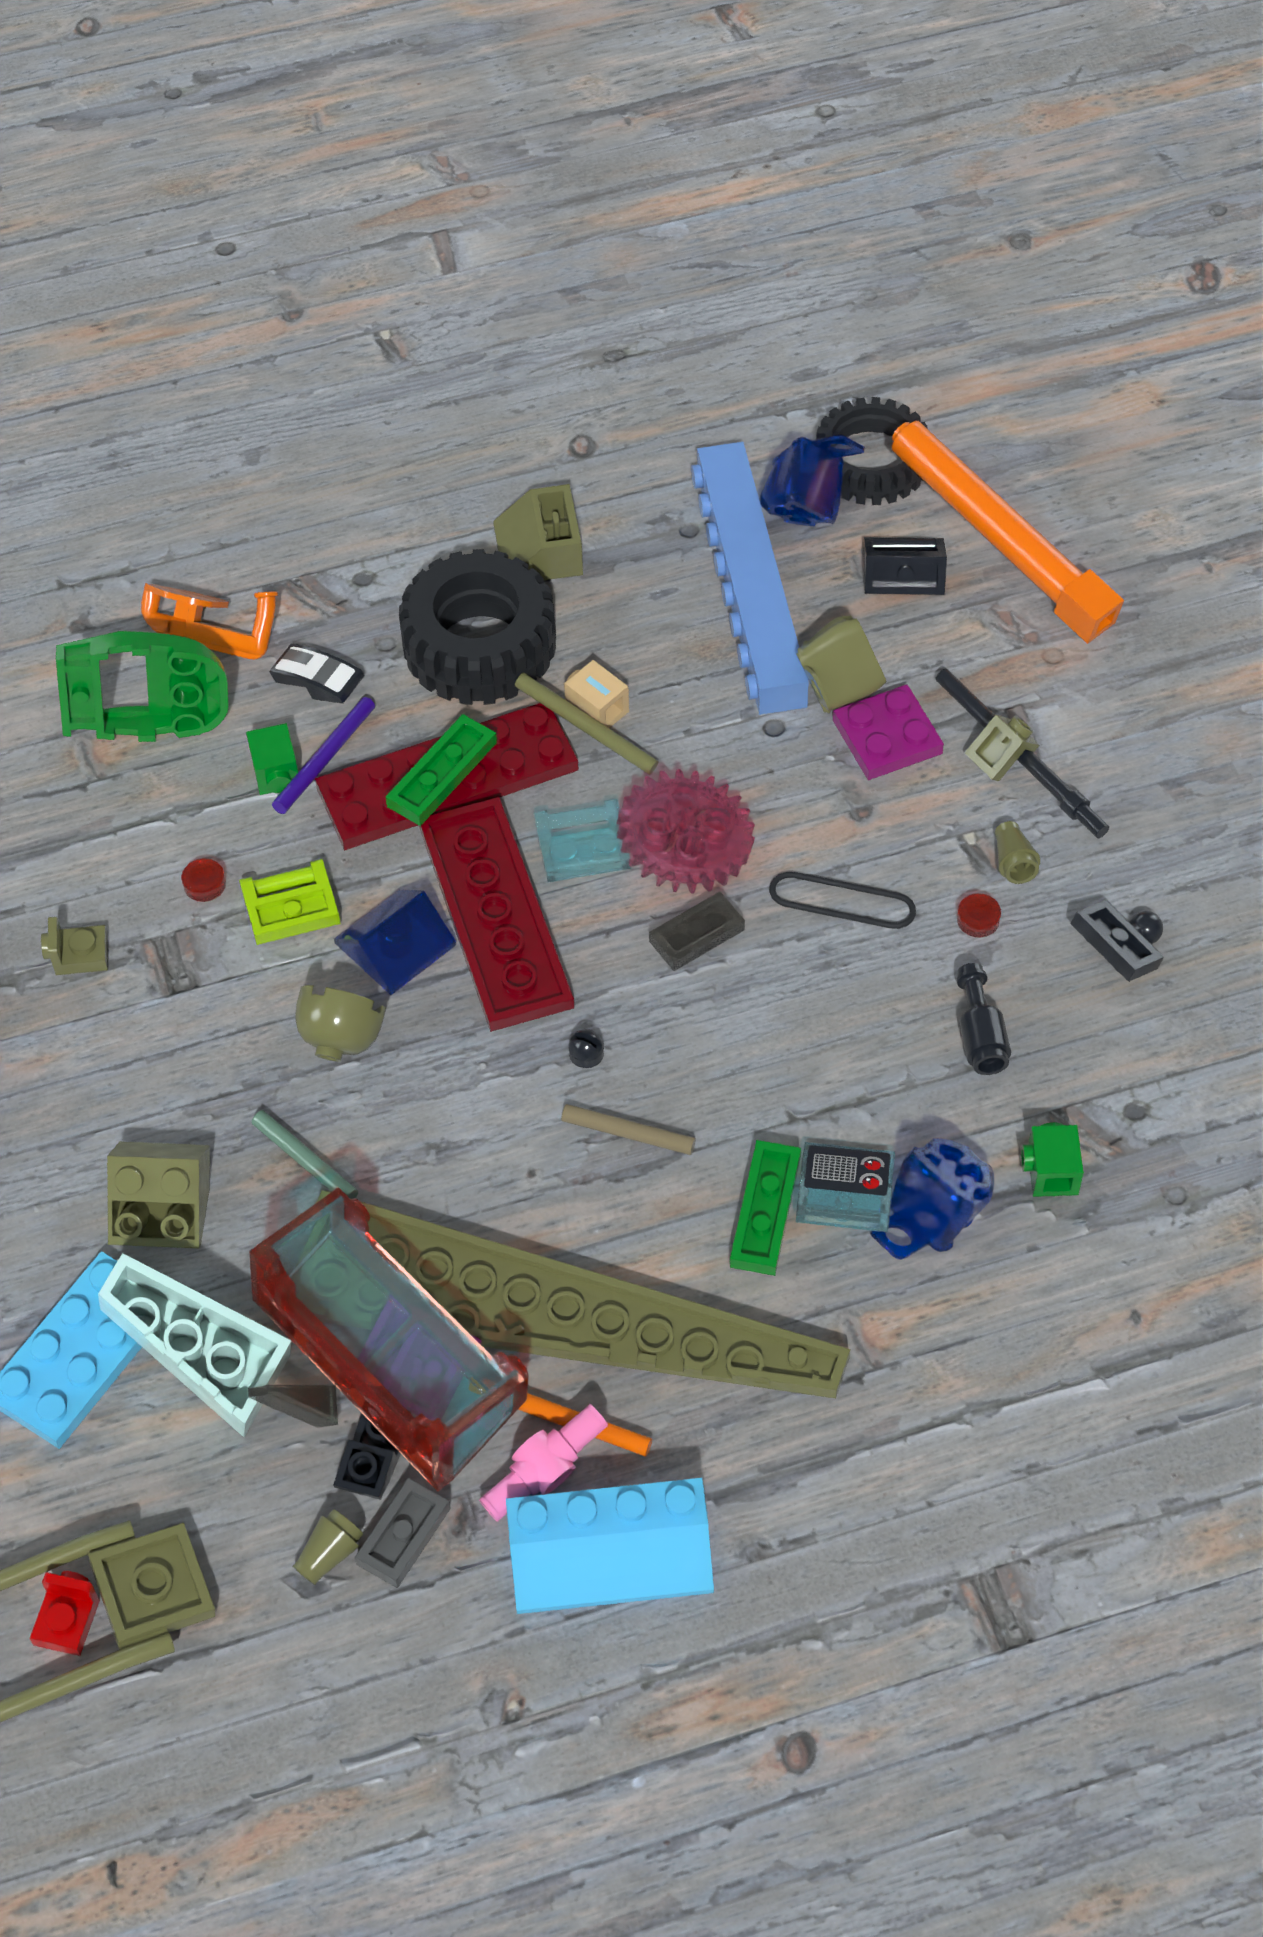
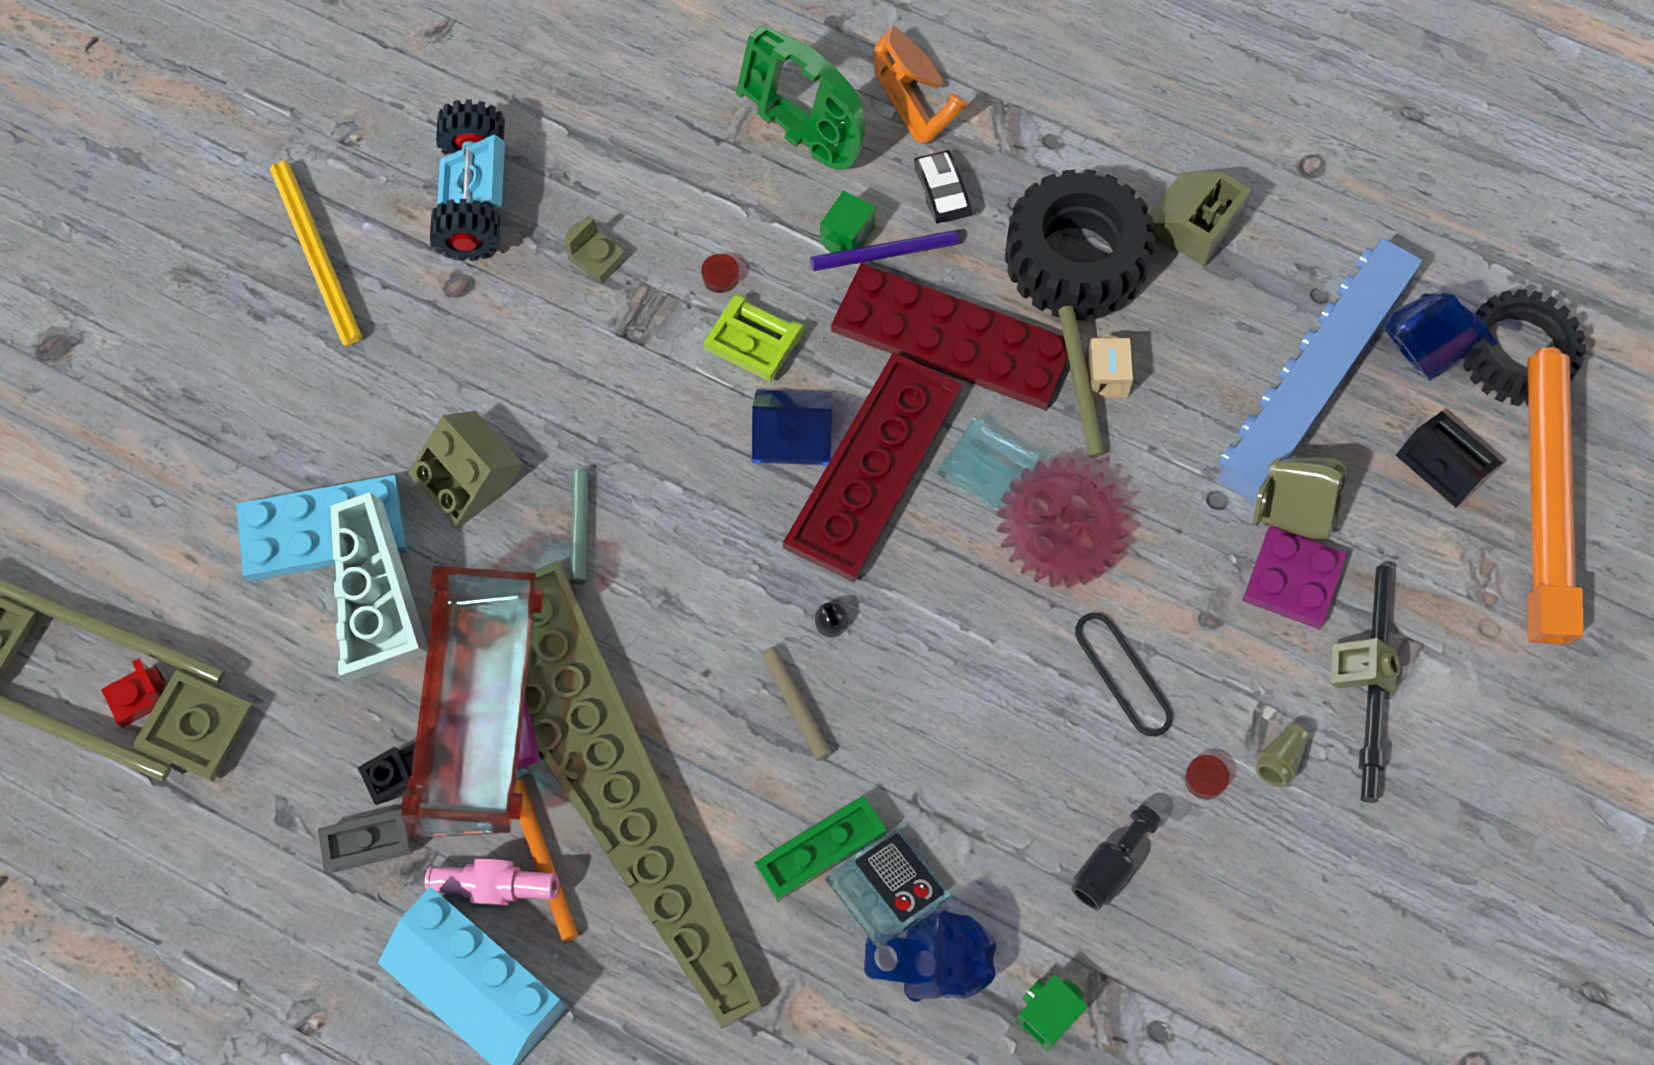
camera: 45 degrees right, 10 degrees up
clear smoke piece [248,1385,338,1428] -> none
olive cone [292,1509,363,1585] -> none
olive cylinder [295,985,386,1062] -> none
green plate [386,714,497,826] -> none
clear smoke plate [649,892,745,971] -> none
black plate [1070,900,1164,982] -> none

